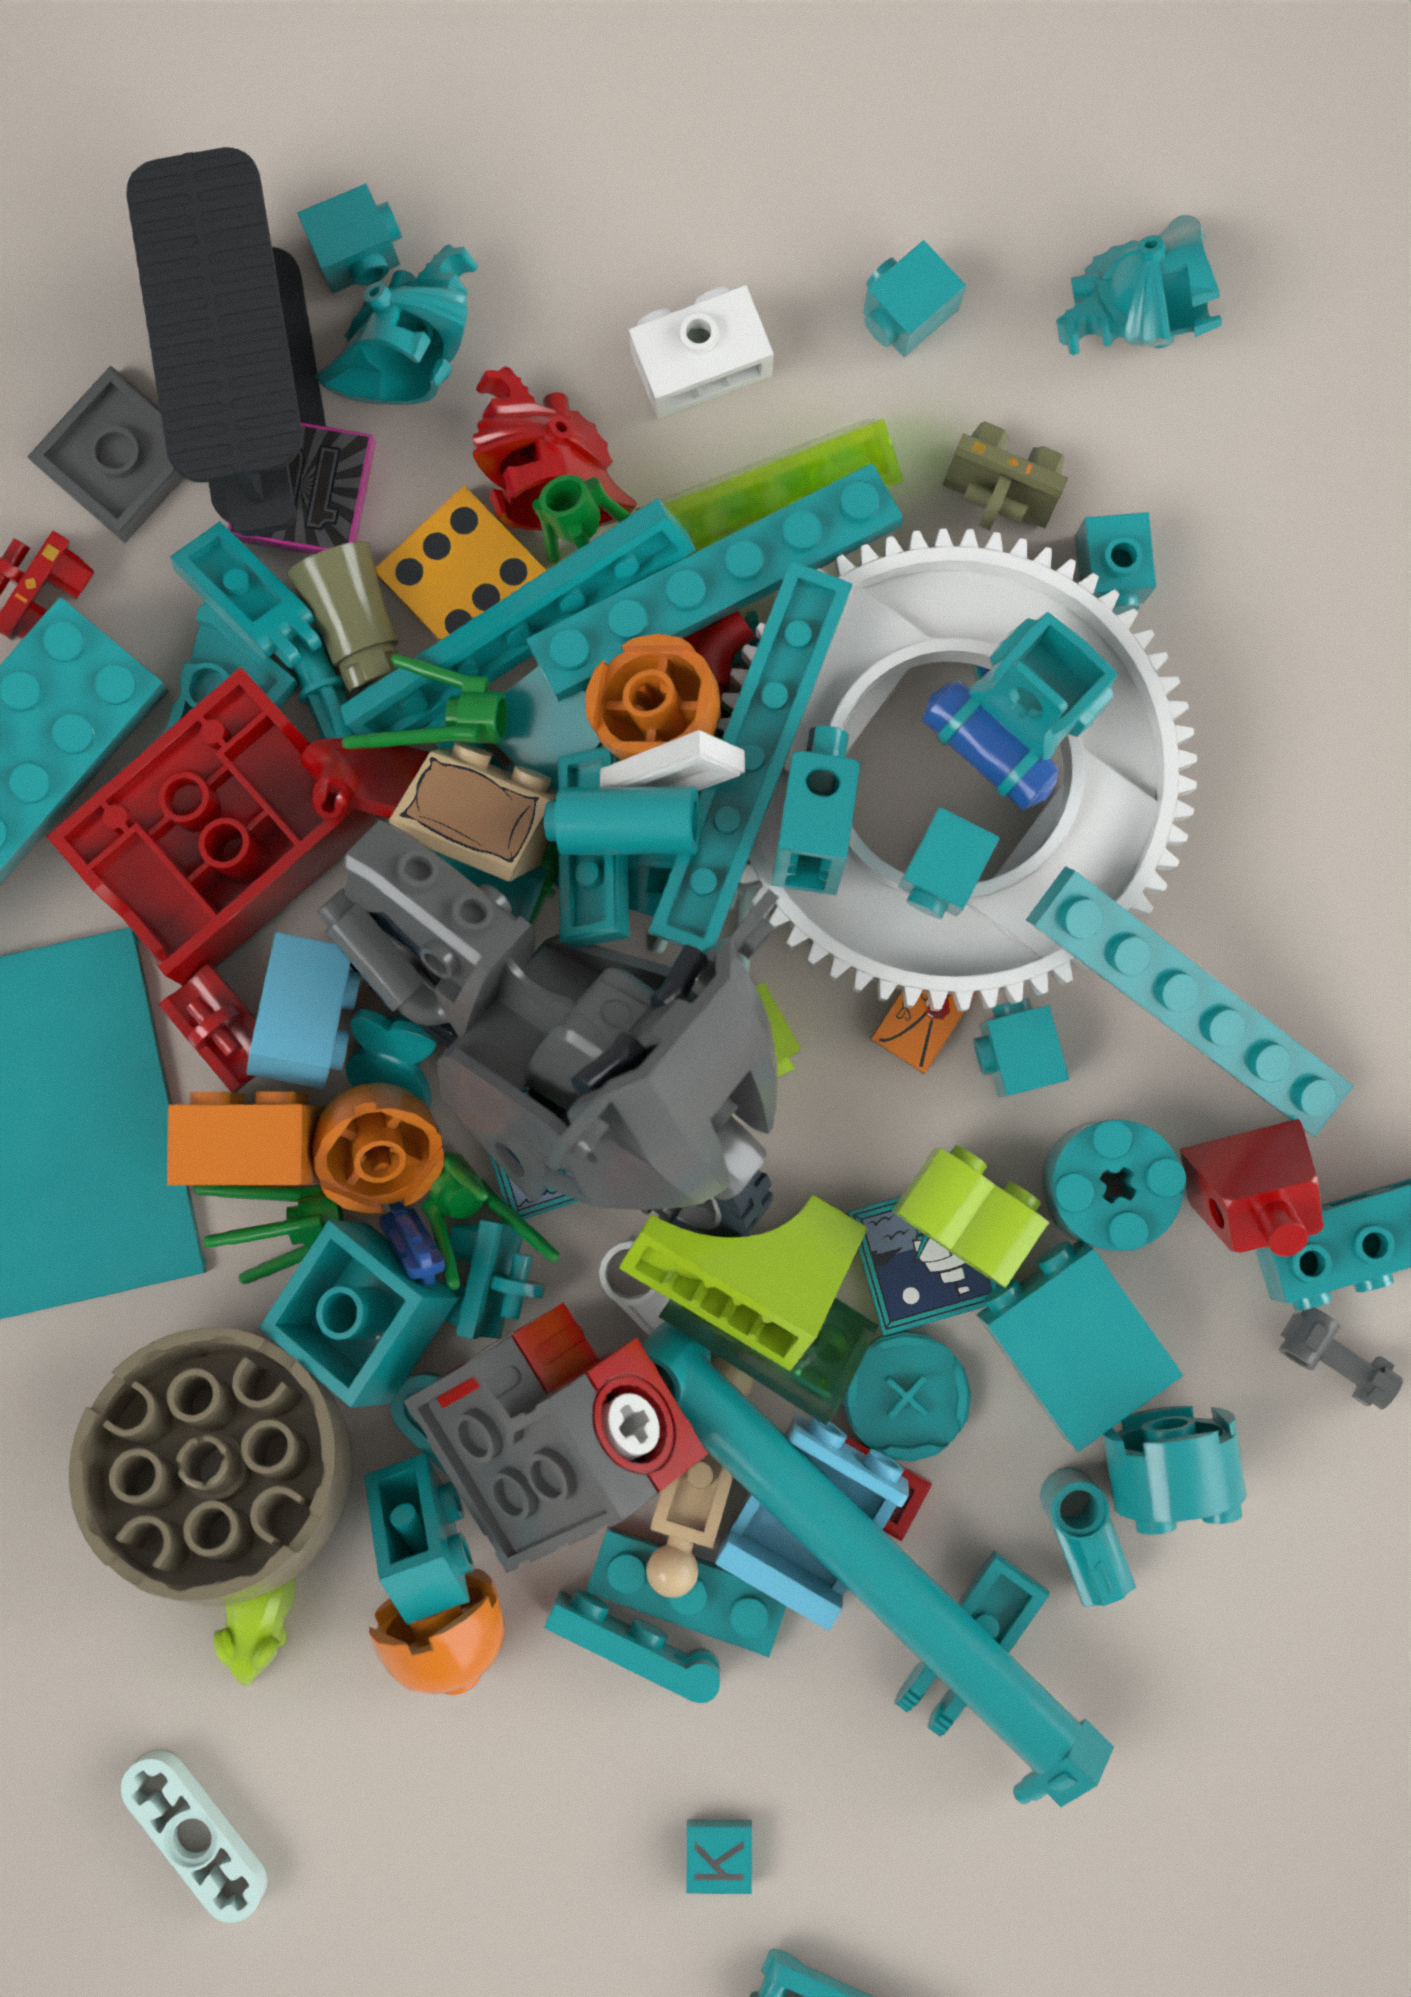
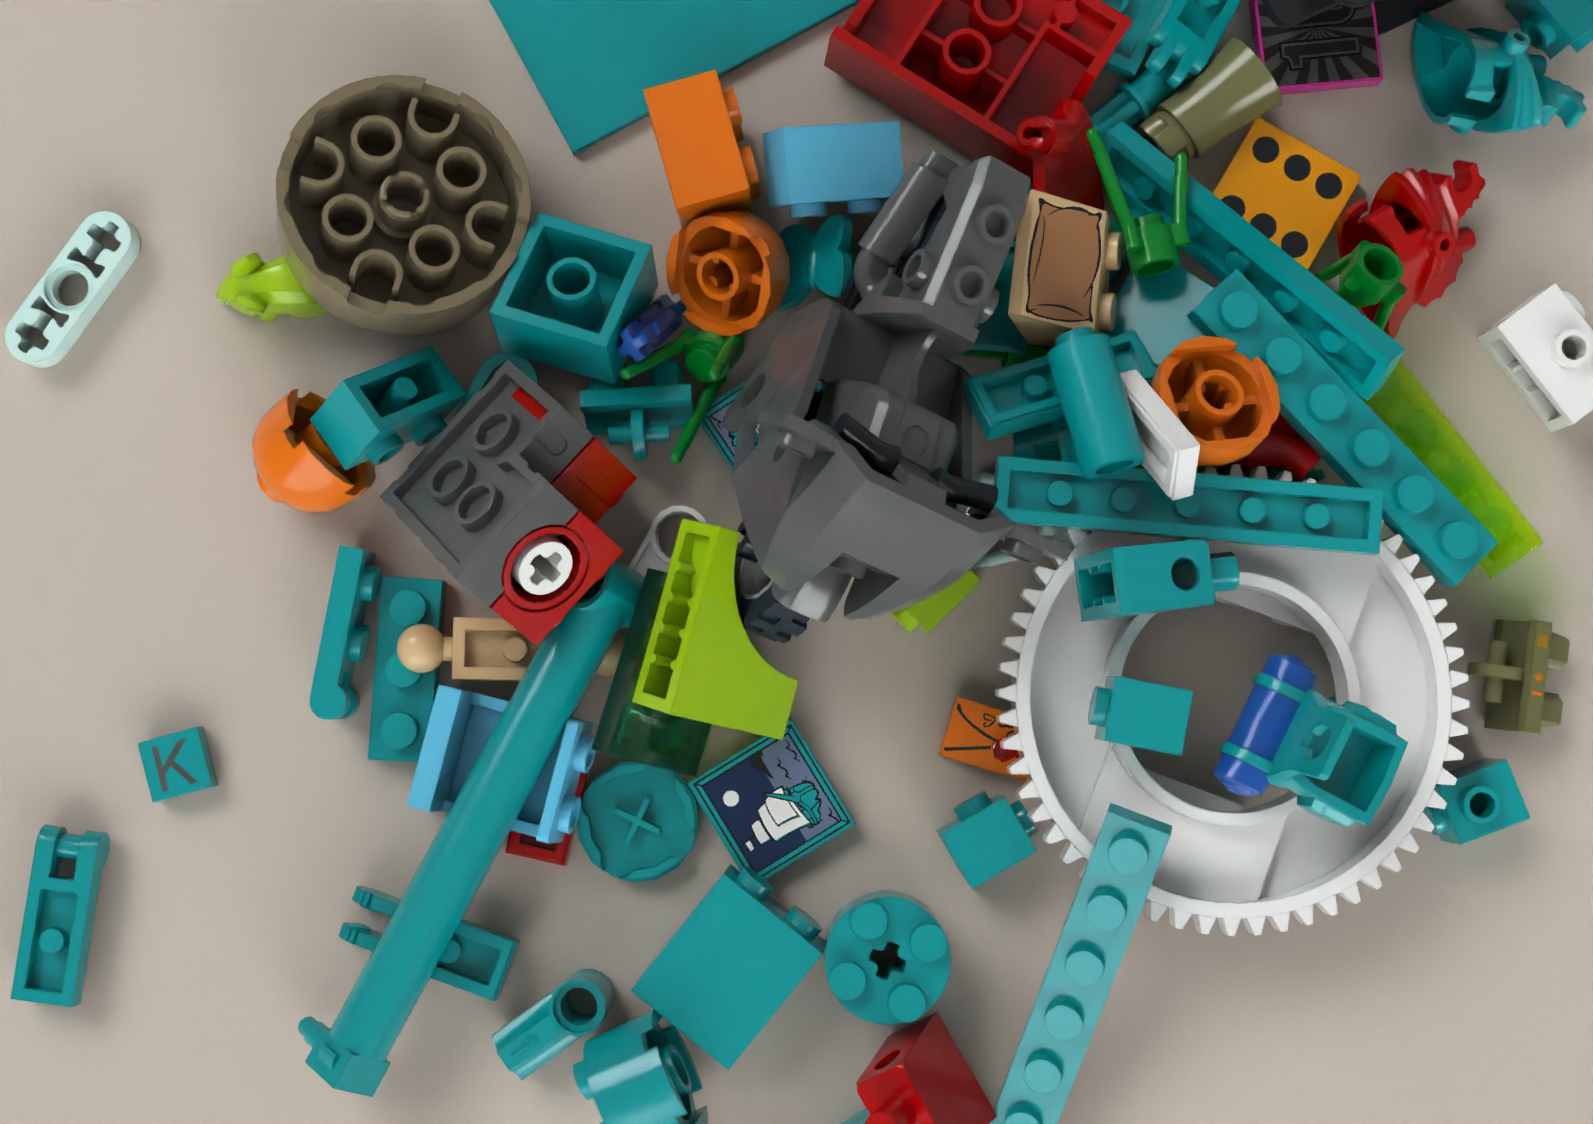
camera: 70 degrees right, 0 degrees up
red hips [158,963,257,1093] -> none
green plant [193,1185,344,1284] -> none
lime brick [892,1144,1049,1288] -> none

